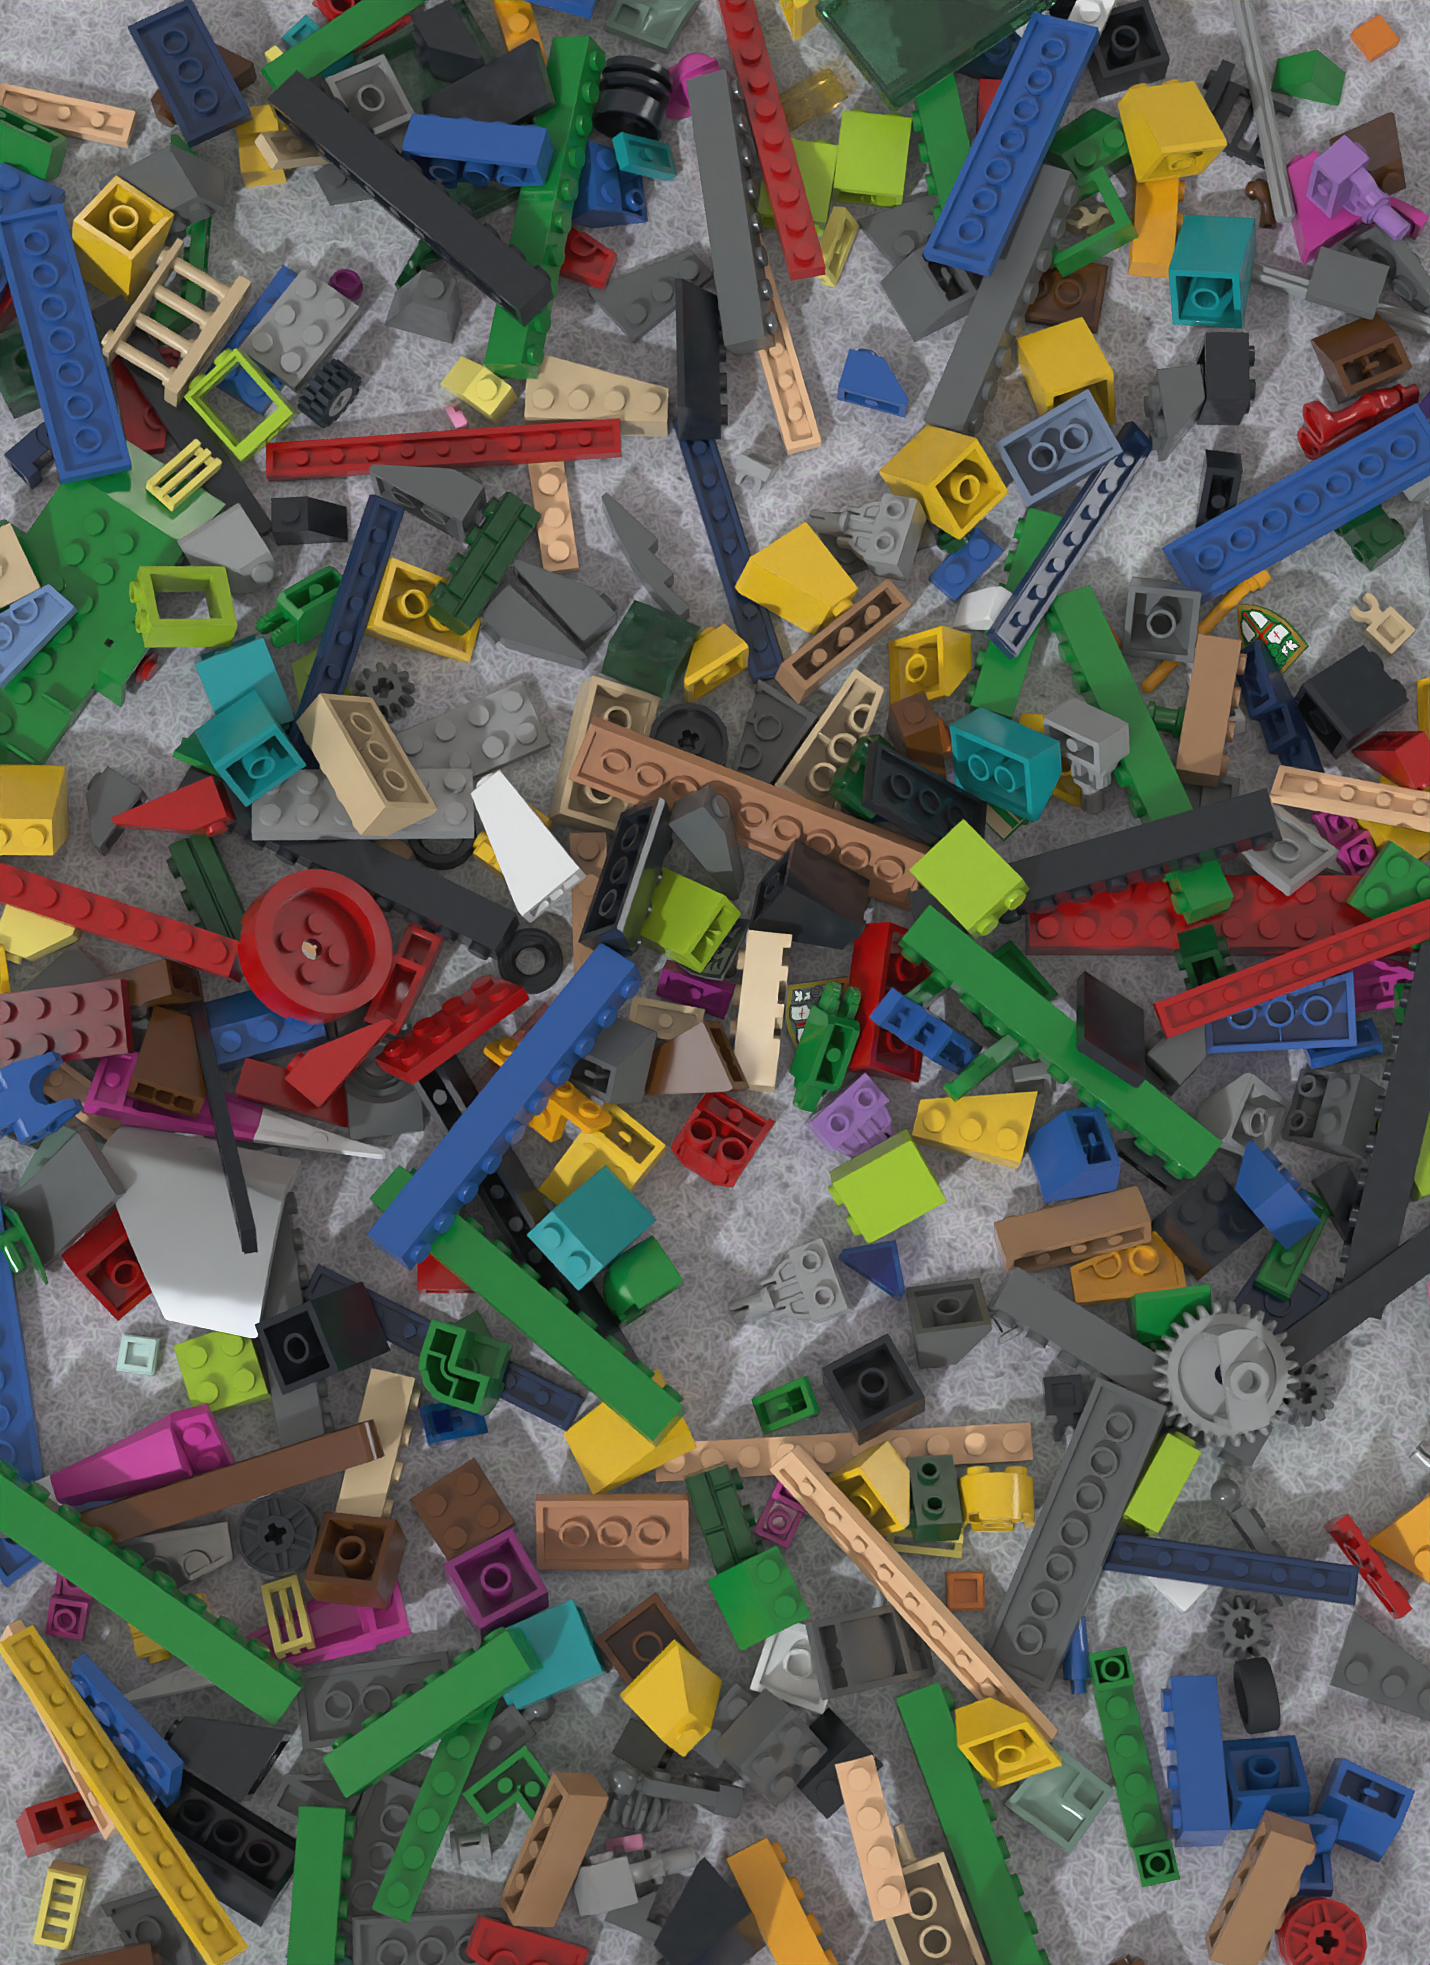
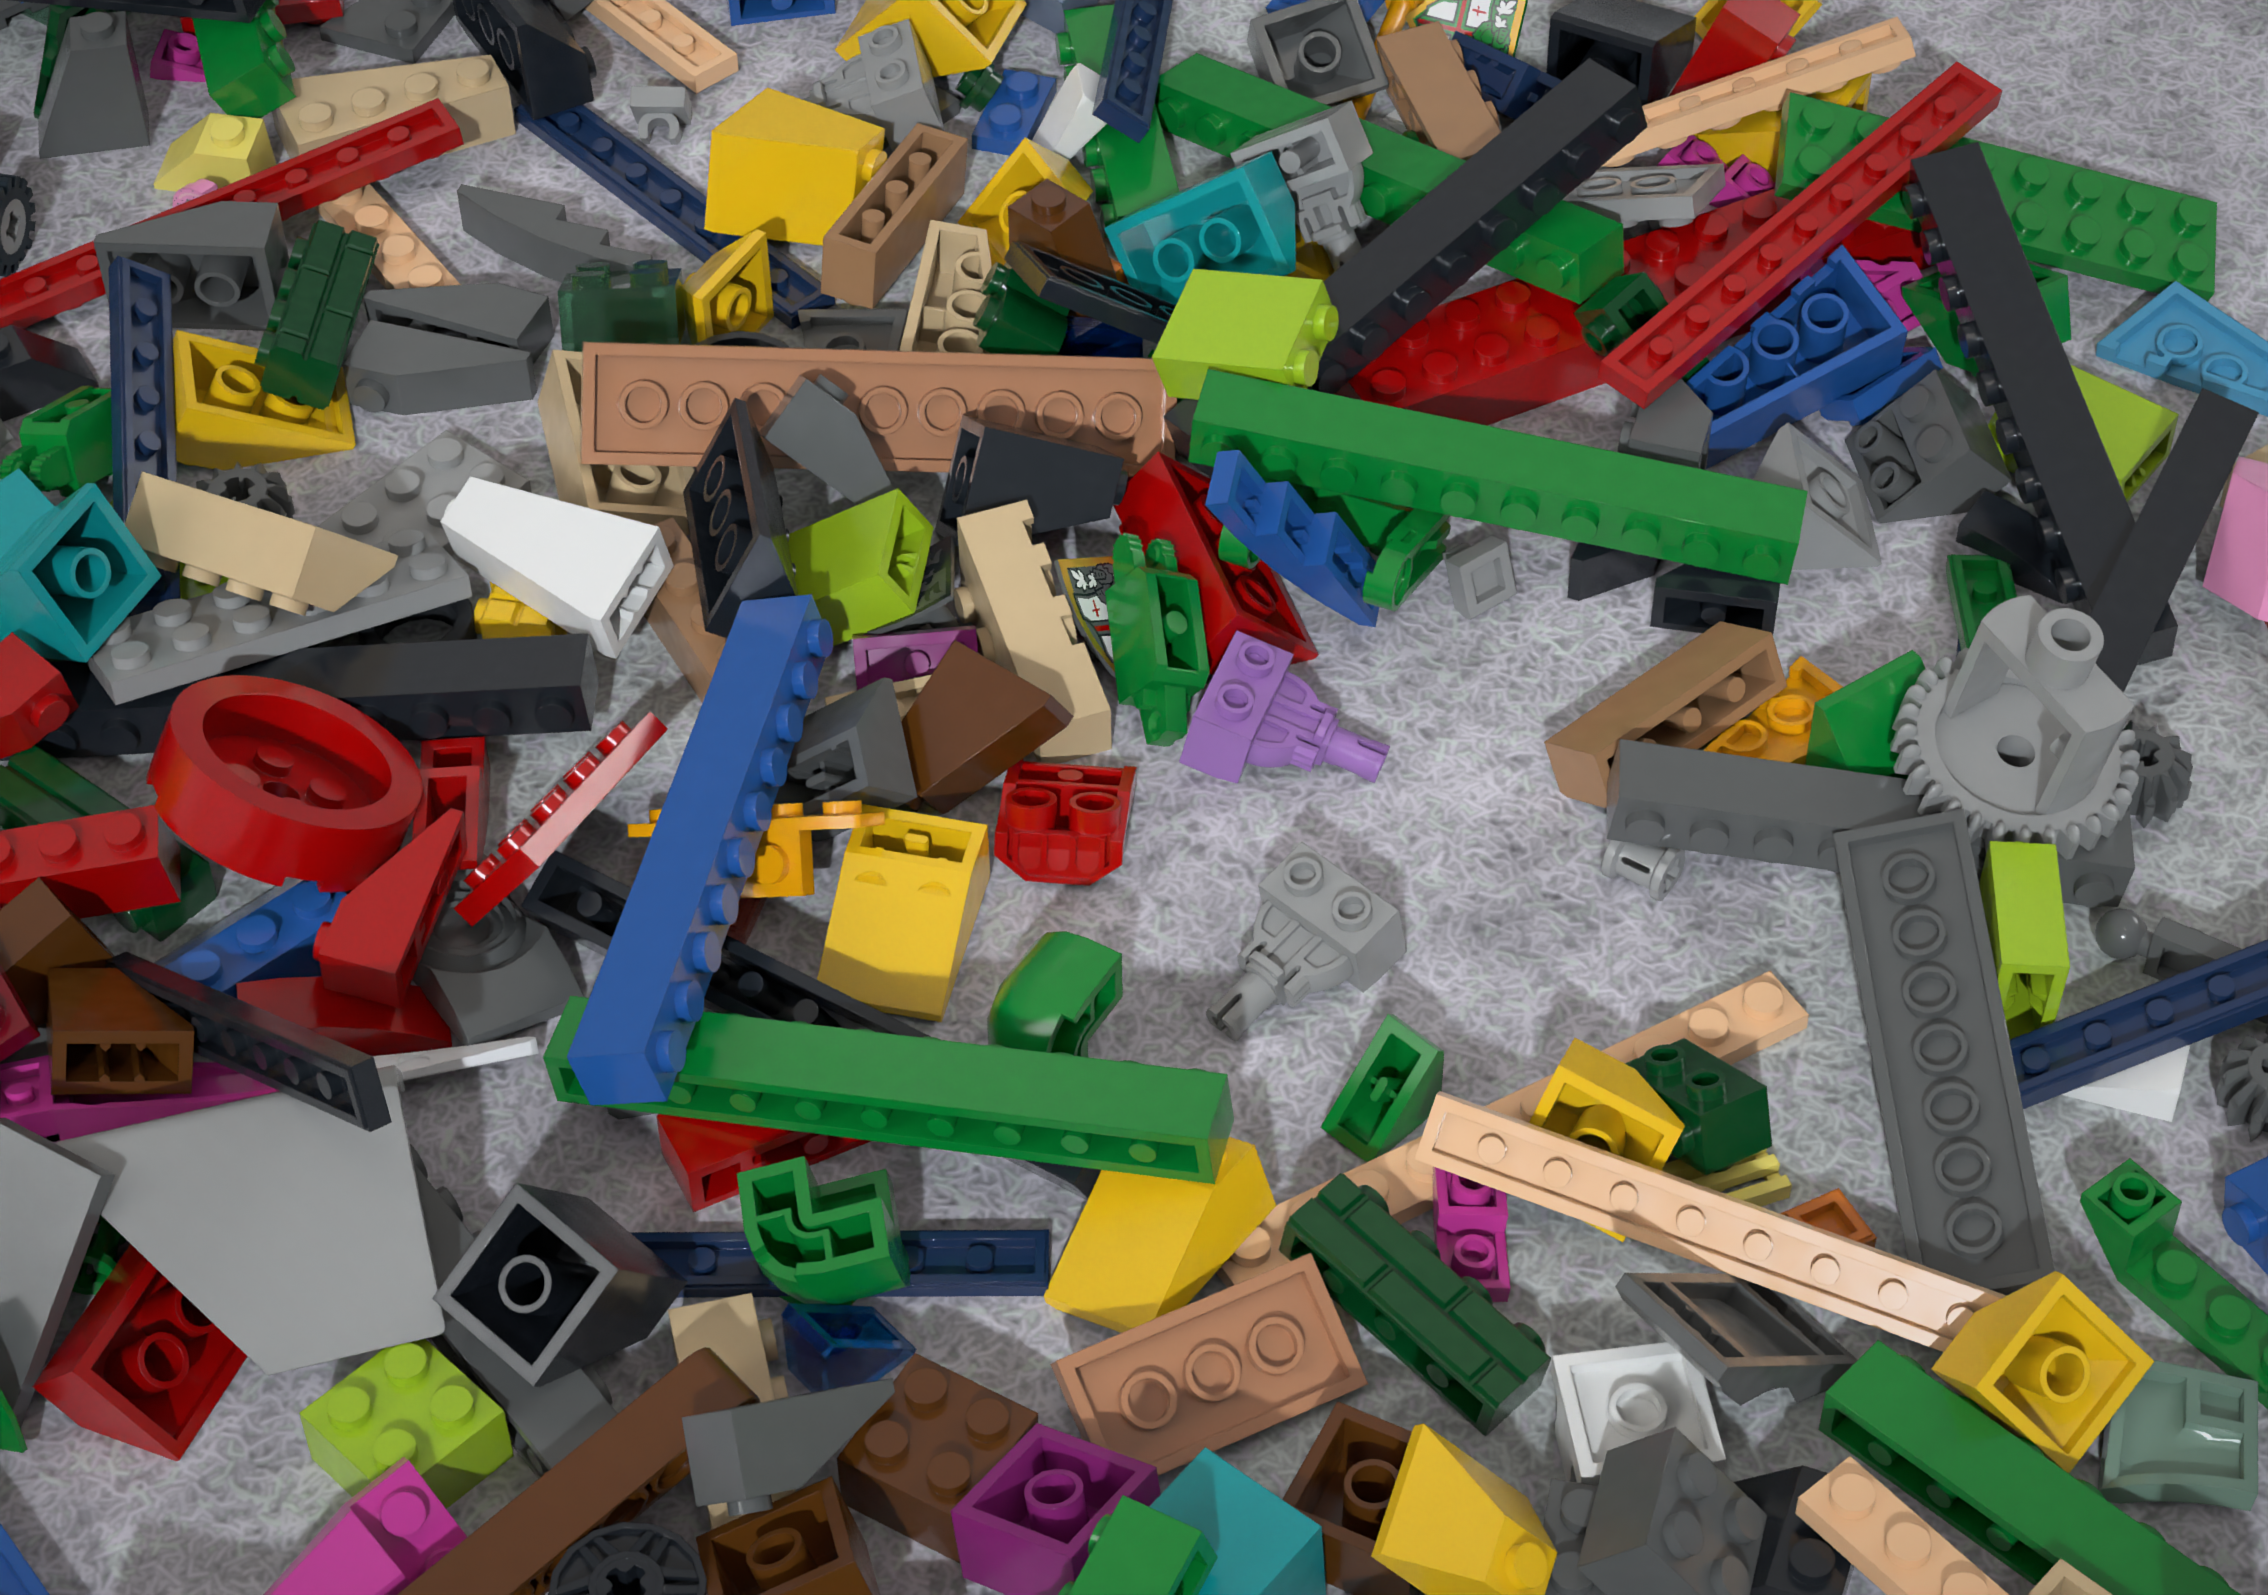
camera: 25 degrees left, 30 degrees down
light aqua tile [116,1333,161,1376] -> none
black tyre [497,928,563,994] -> none
teal slope [527,1165,657,1291] -> none
green slope [707,1545,811,1651] -> none
black brick [821,1333,925,1446] -> none
lime brick [828,1129,947,1245] -> none
clear blue slope [838,1240,906,1302] -> none
dark grey slope [906,1278,992,1369] -> none
yellow wedge [911,1091,1038,1169] -> none
yellow brick [957,1466,1035,1532] -> none
blue slope [1025,1106,1121,1203] -> none
black plate [1042,1374,1084,1442] -> none
blue cylinder [1062,1616,1091,1695] -> none
black tile [1076,970,1146,1089] -> none
black brick [1151,1168,1265,1281] -> none
blue slope [1235,1140,1321,1250] -> none
none -> dark grey slope [682,1378,895,1516]

